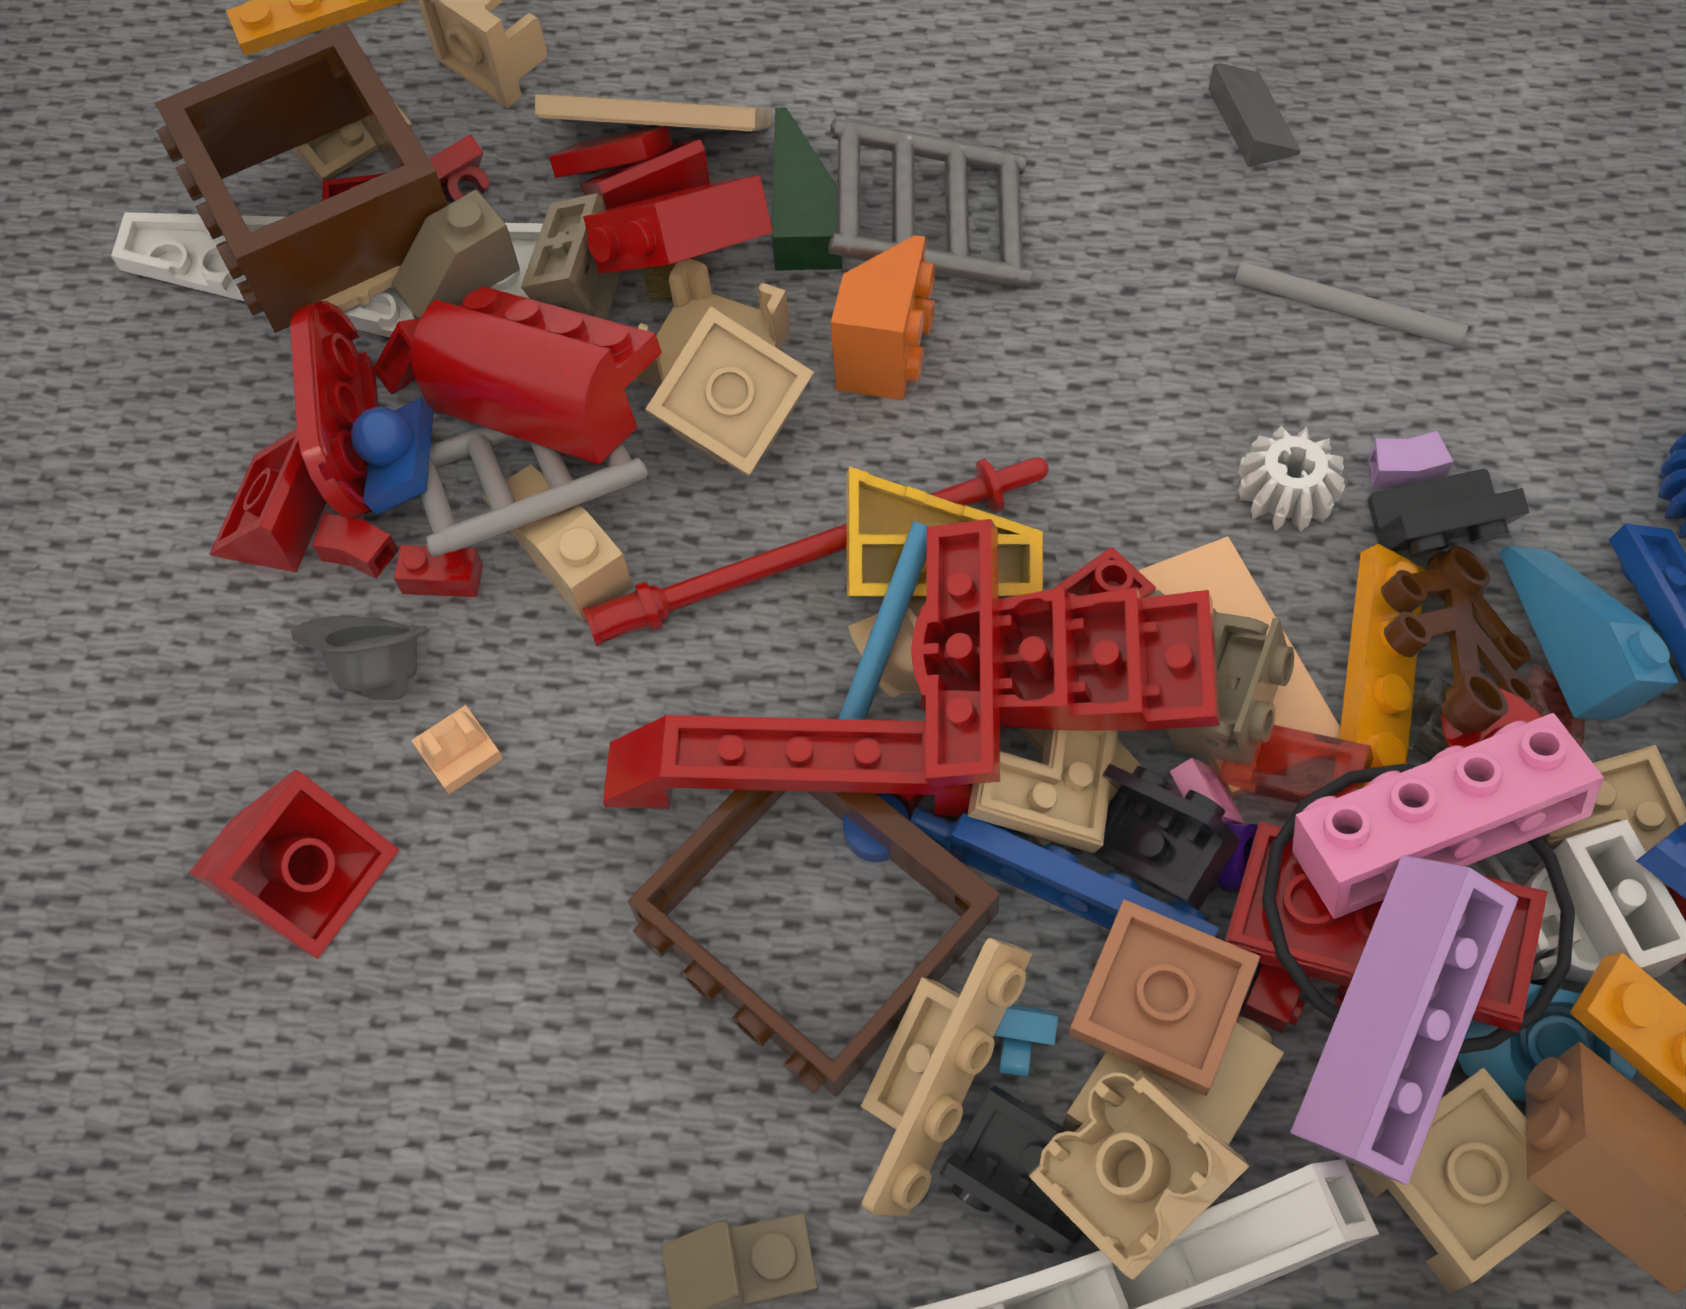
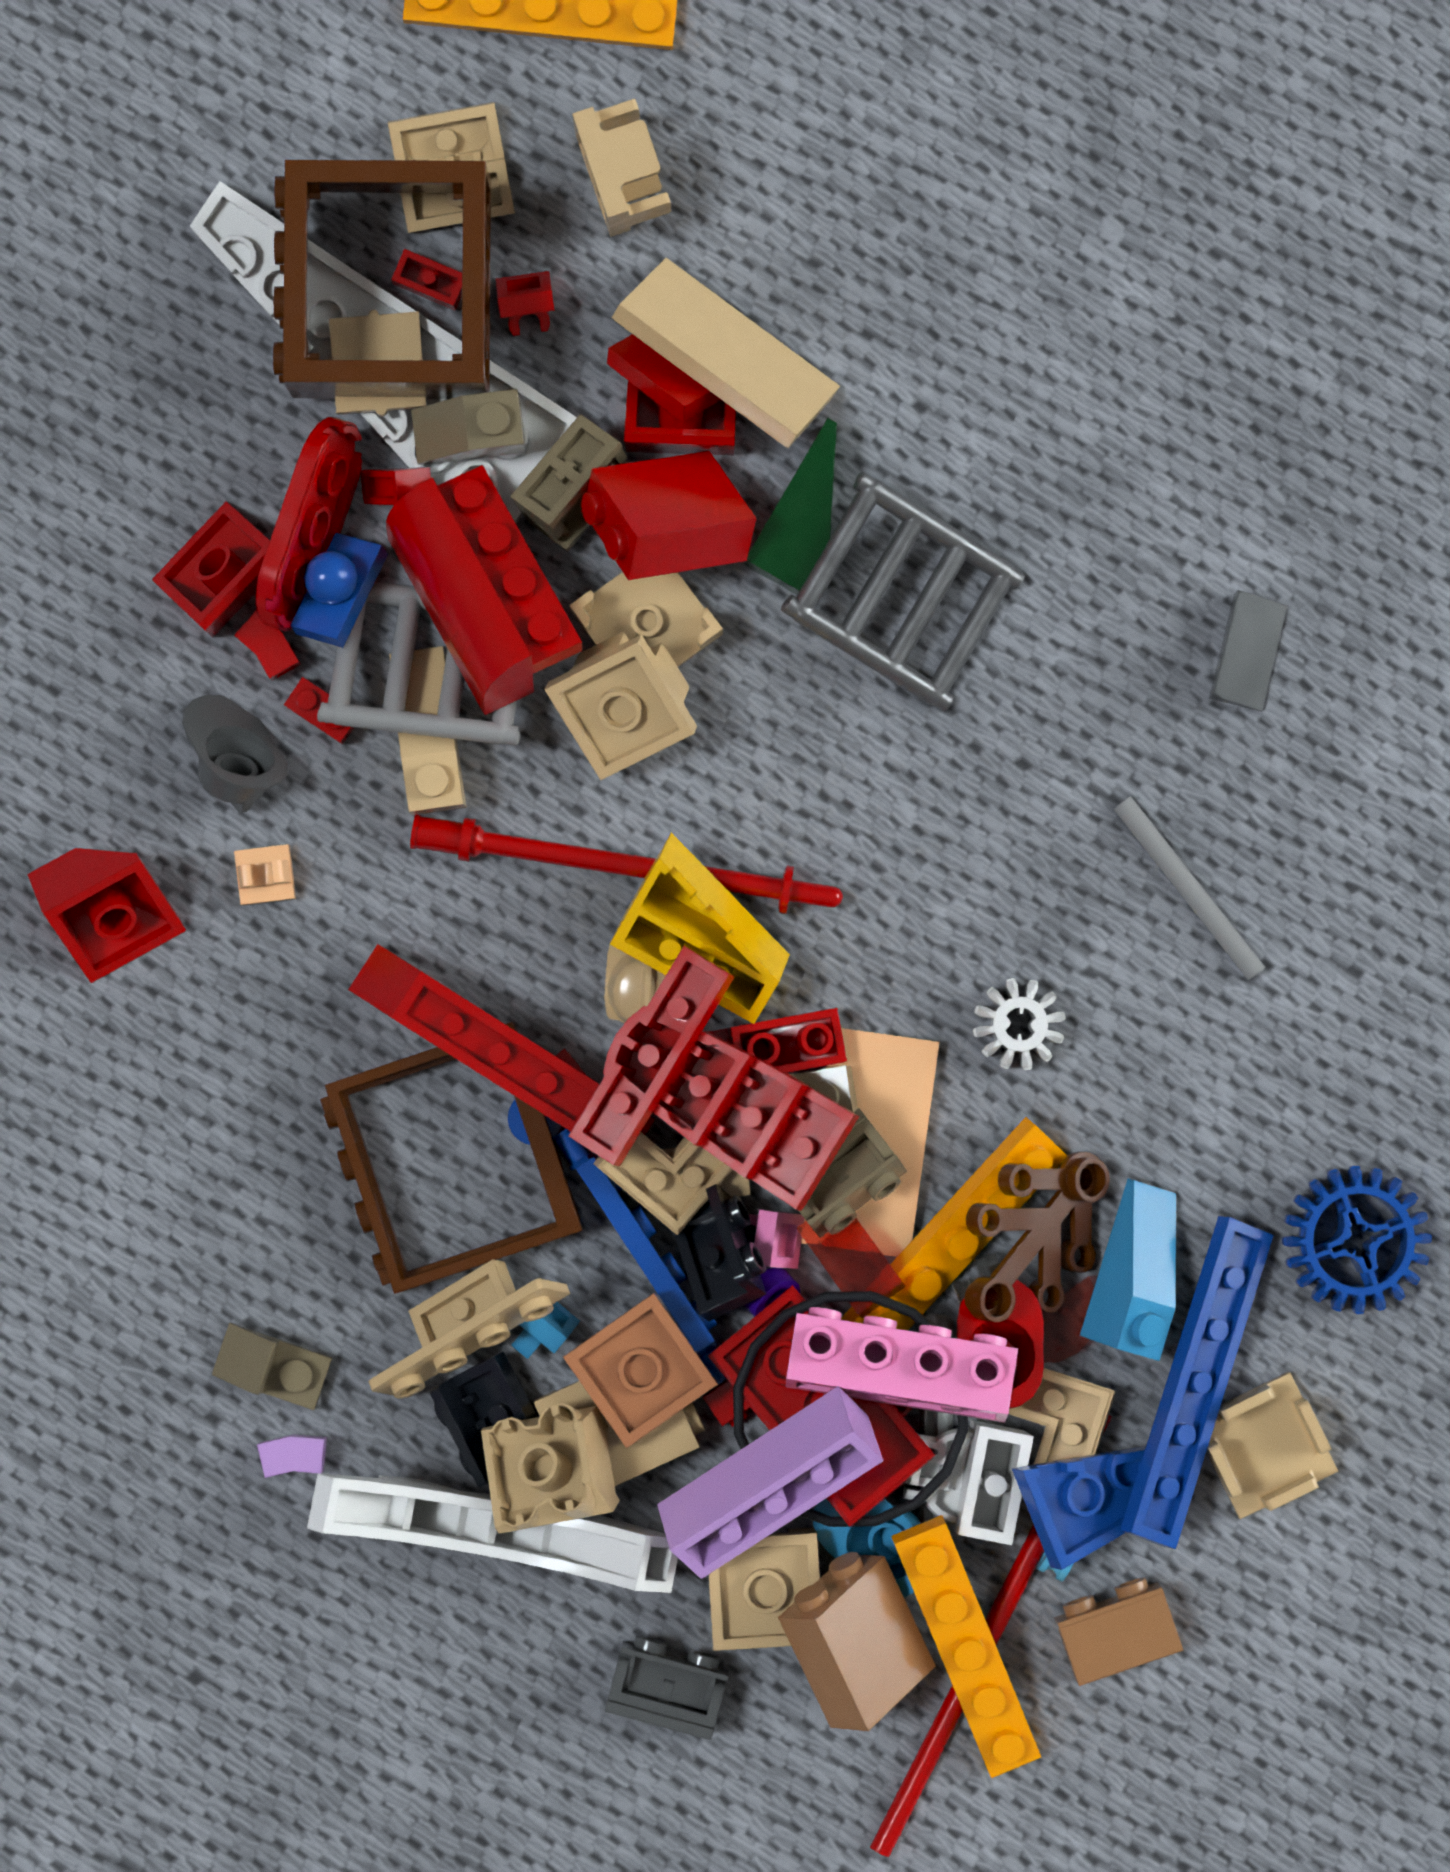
camera: 25 degrees right, 25 degrees up
orange slope [831,235,935,400] -> none
dark azure bar [838,521,930,720] -> none
black bracket [1367,469,1530,557] -> none
lavender piece [1369,431,1454,488] -> none

